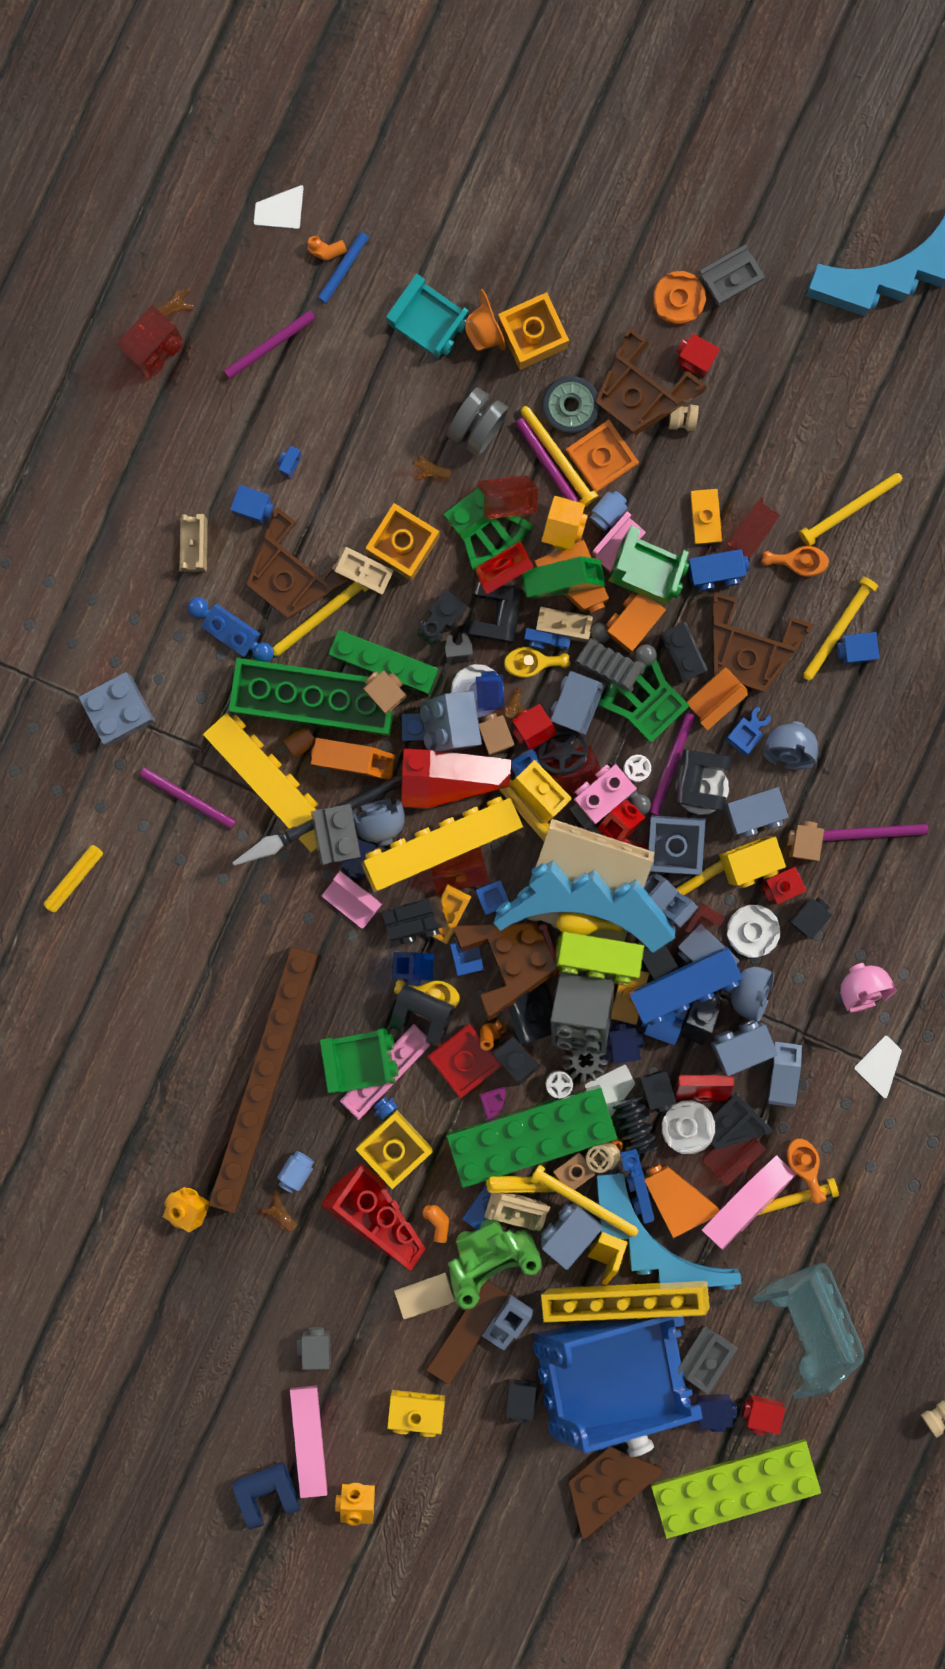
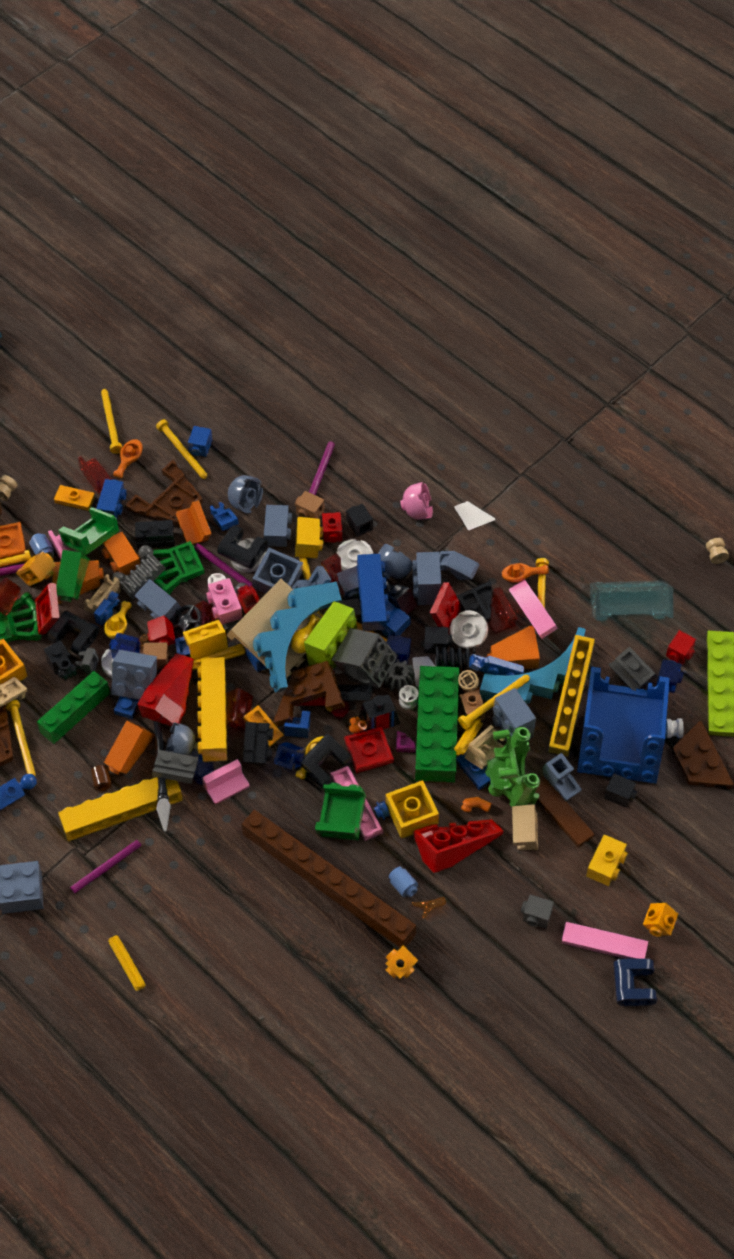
camera: 70 degrees left, 30 degrees down
green brick [229,658,394,737] -> none
medium nougat brick [364,671,407,715] -> none
blue plate [476,880,509,915] -> none
yellow panel [587,1232,627,1285] -> none

